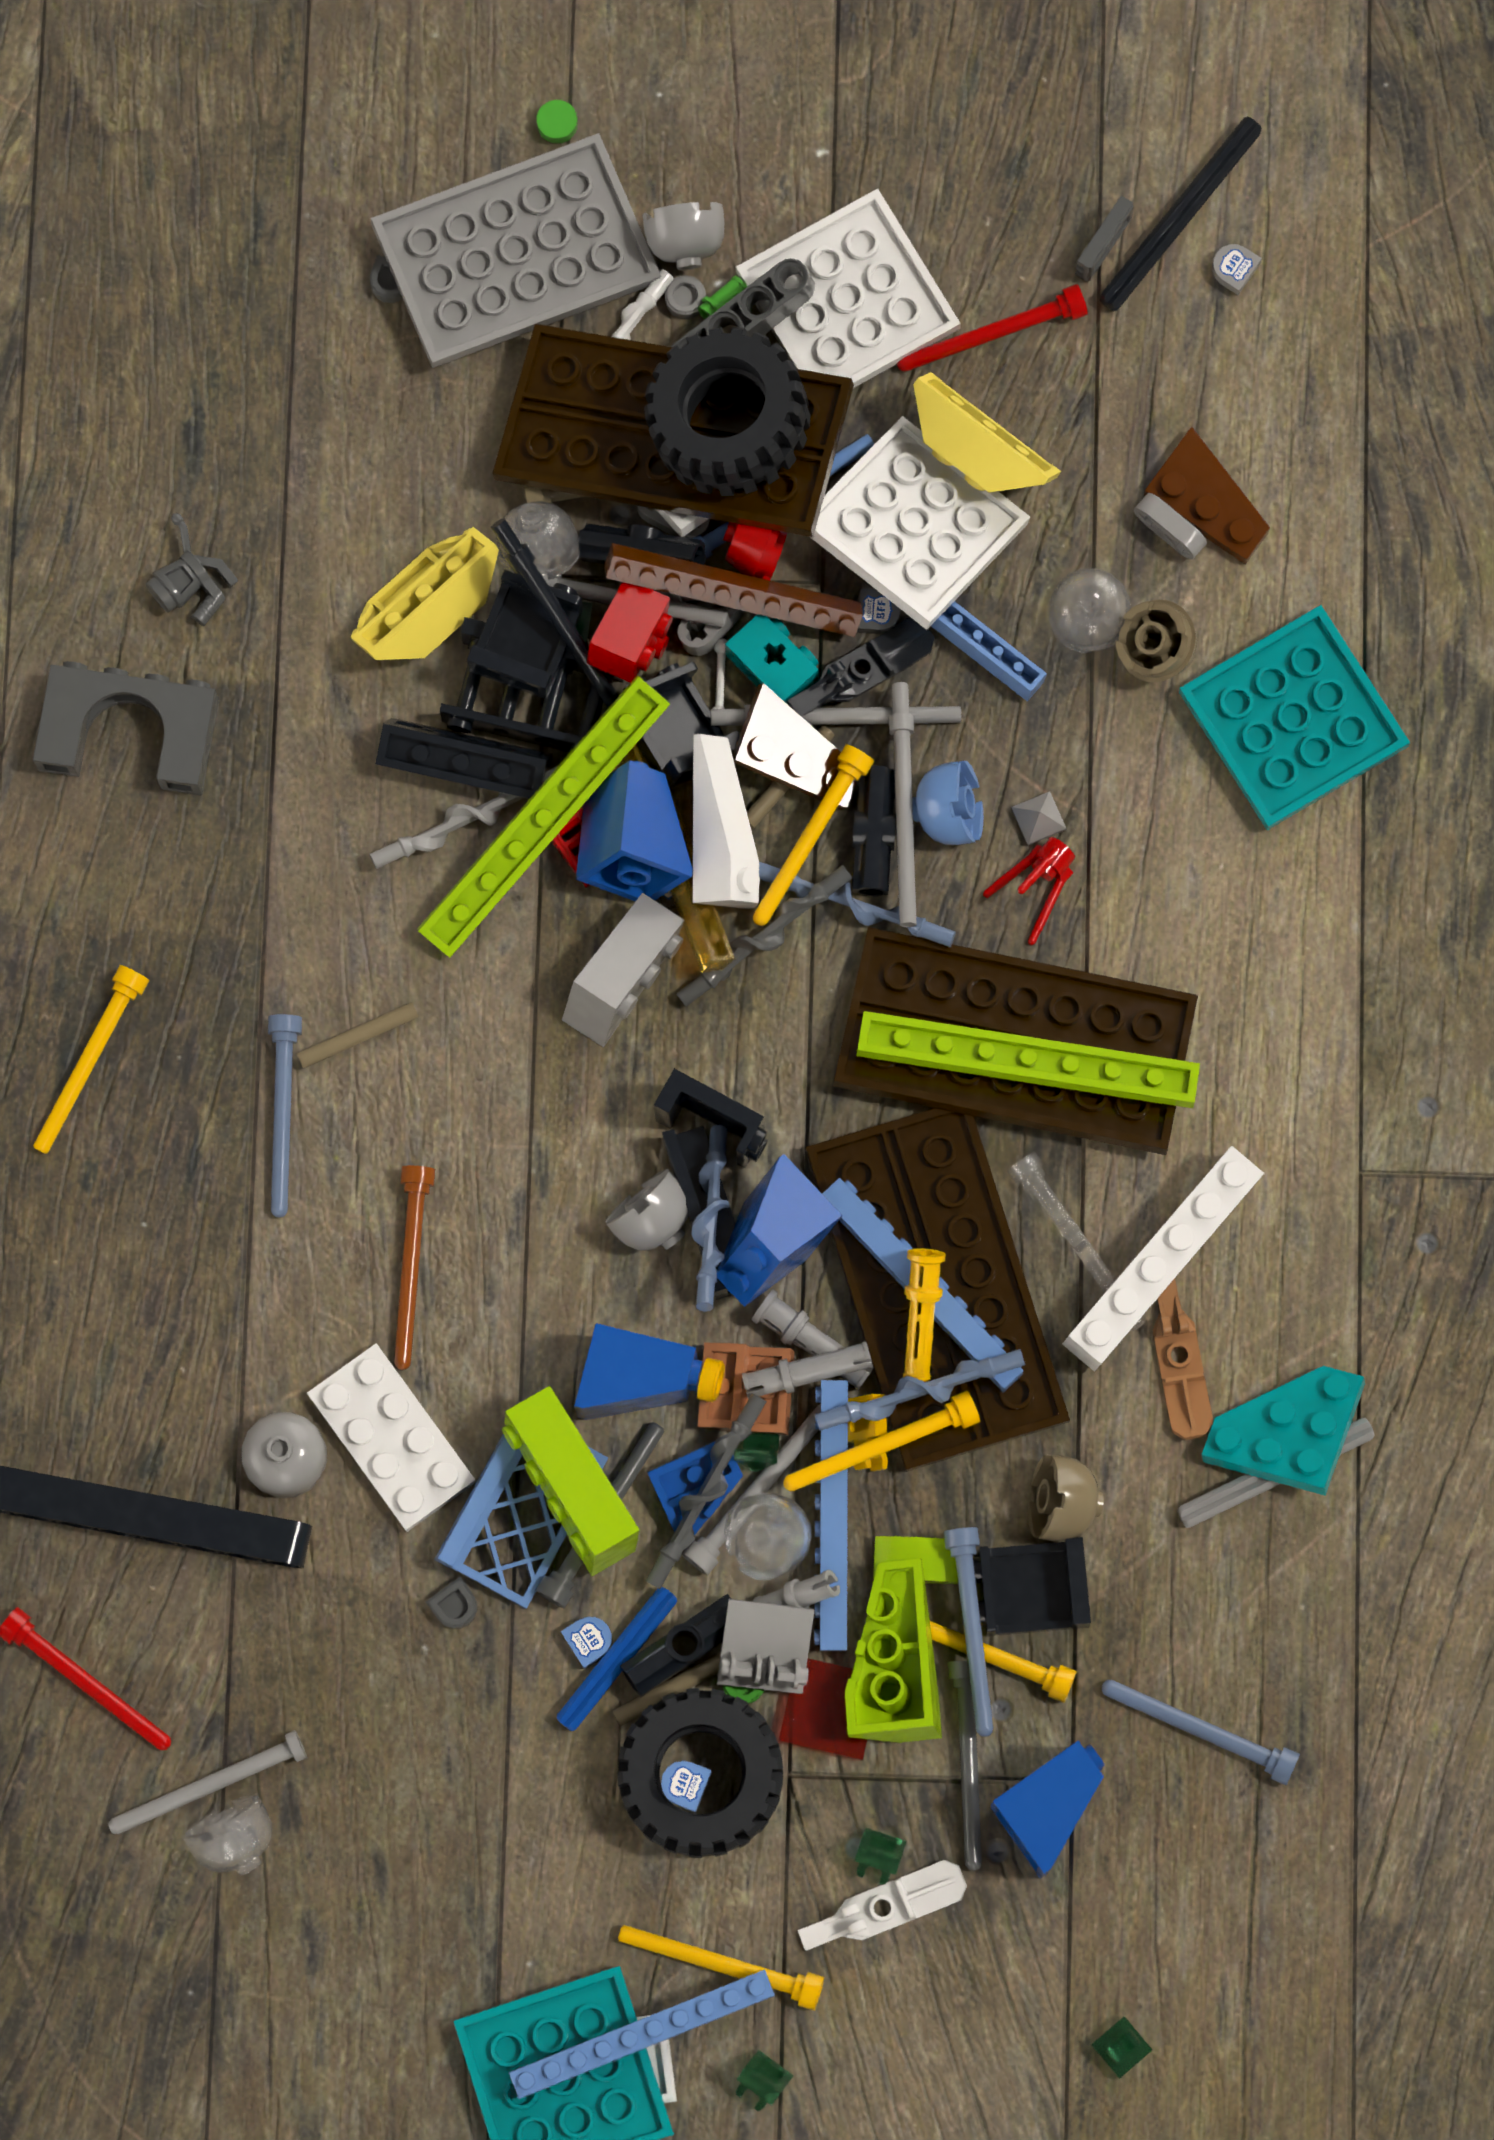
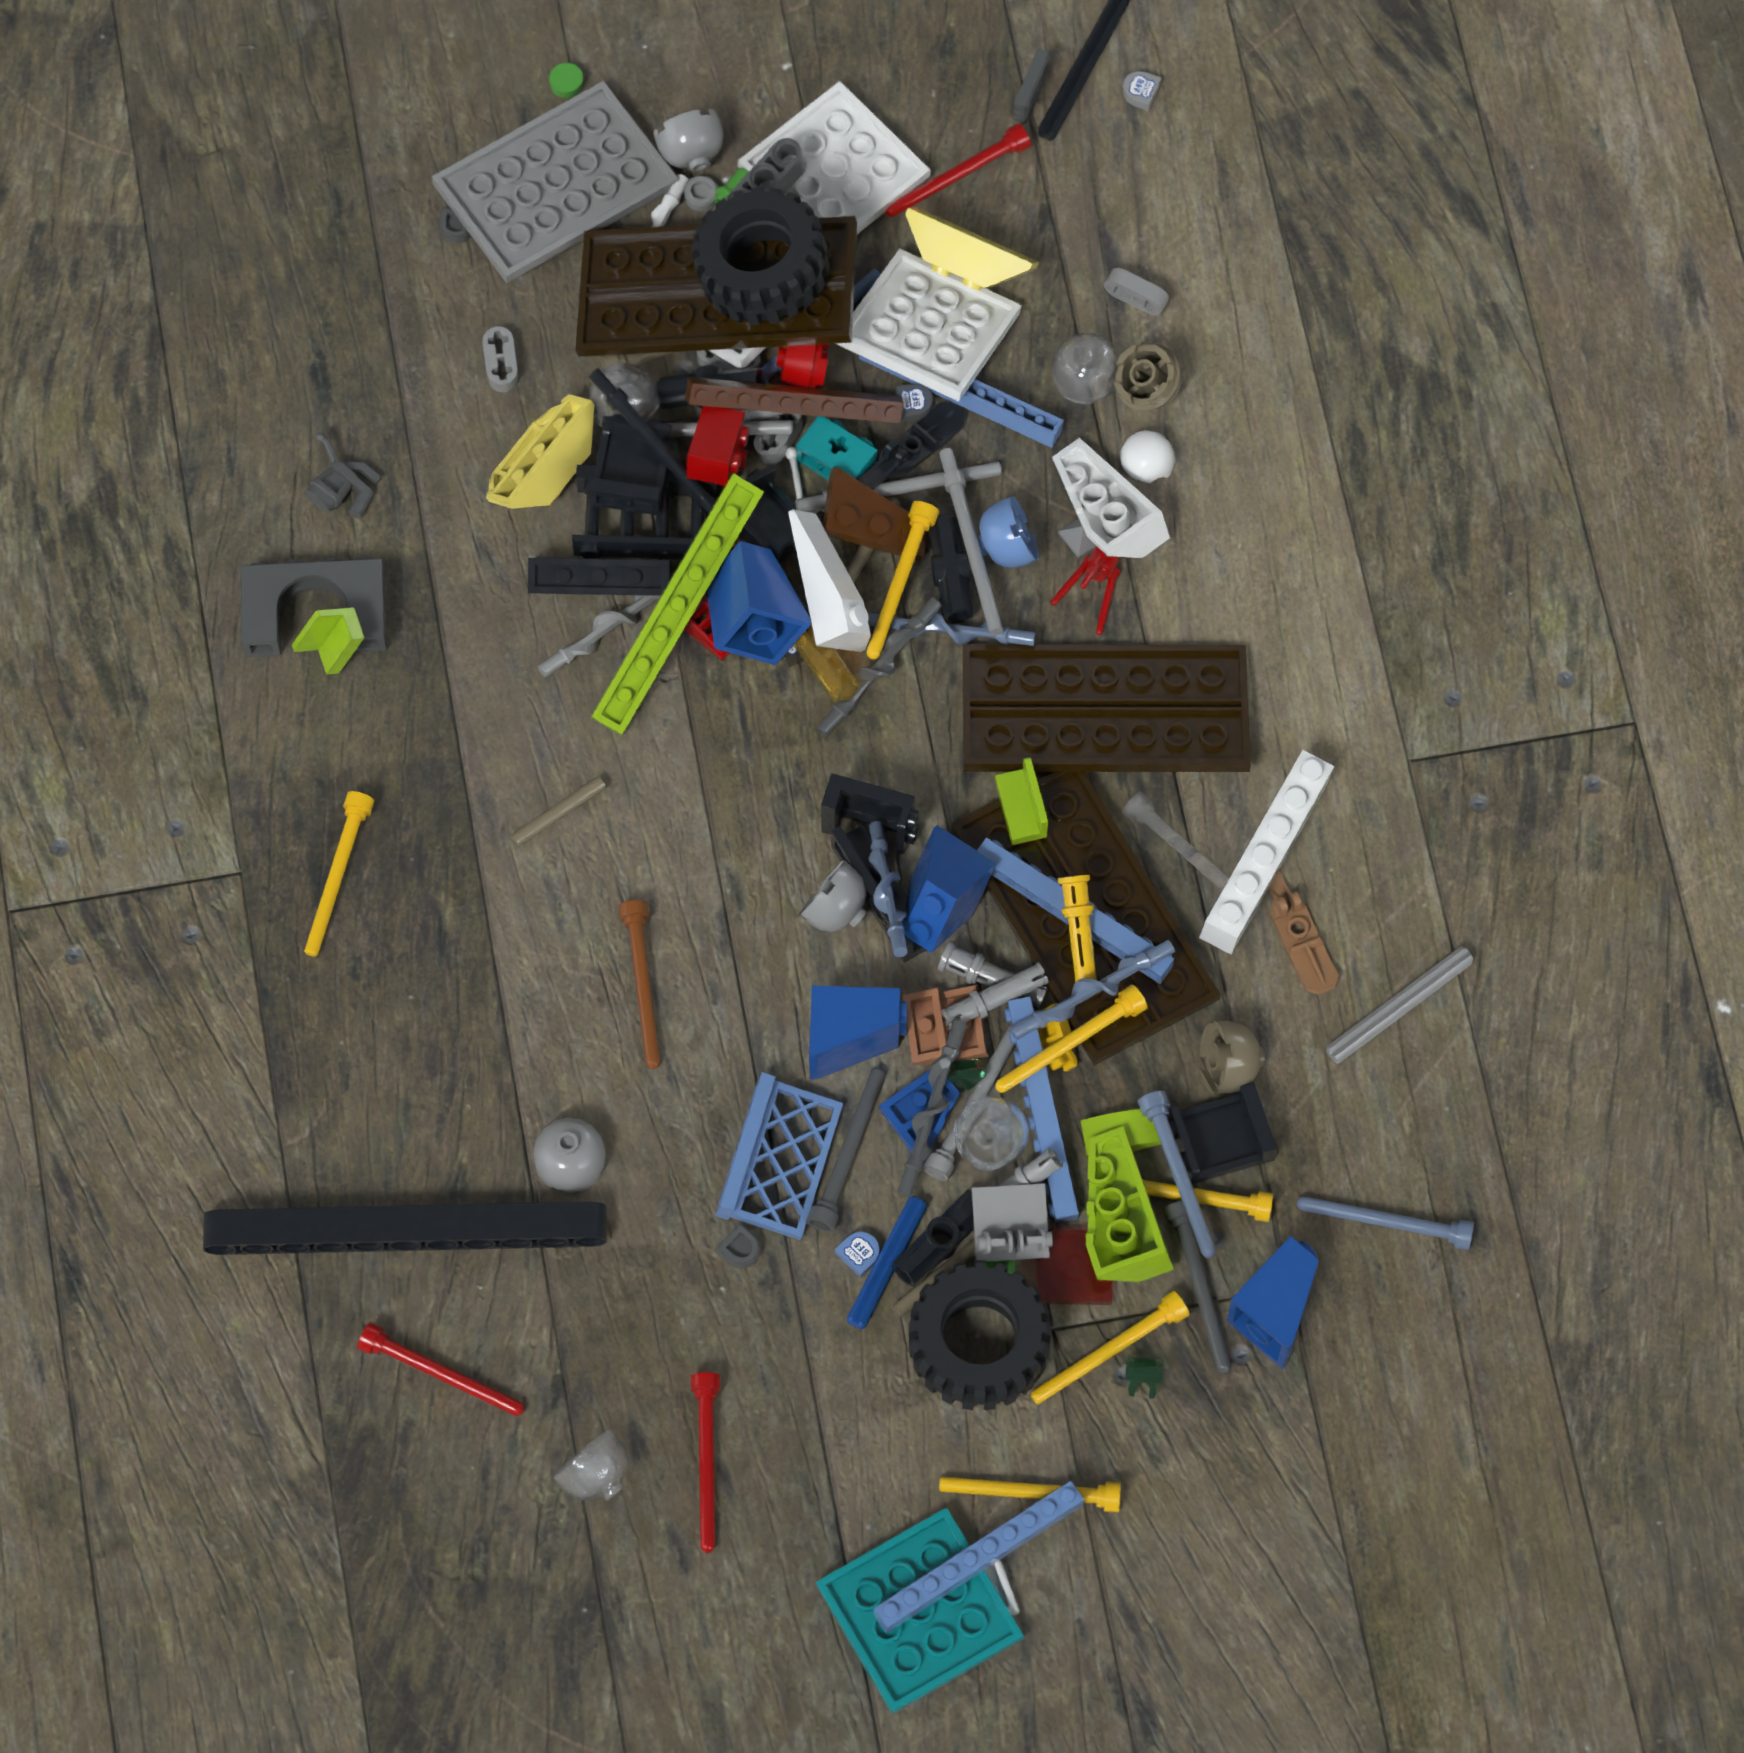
camera: 15 degrees left, 10 degrees down
light grey bar [108,1730,307,1834] -> none
sand blue piece [268,1014,302,1218] -> none
white plate [307,1343,476,1532] -> none
lime wedge [502,1386,640,1577] -> none
light grey wedge [562,893,684,1048] -> none
tile [661,1761,712,1812] -> none
yellow tile [697,1357,725,1403] -> none
clear green tile [736,2050,794,2111] -> none
white piece [797,1860,967,1951] -> none
lime plate [857,1011,1200,1109] -> none
clear green tile [1091,2016,1153,2079] -> none
reddish brown wing [1144,427,1270,565] -> none
teal plate [1179,605,1410,830] -> none
teal plate [1201,1366,1365,1496] -> none
none -> lime panel [292,607,364,675]
none -> light grey beam [483,326,519,392]
none -> red piece [691,1372,721,1553]
none -> lime panel [994,757,1048,845]
none -> yellow piece [1030,1290,1190,1405]
none -> white wedge [1052,438,1170,558]
none -> white hair [1120,430,1176,484]

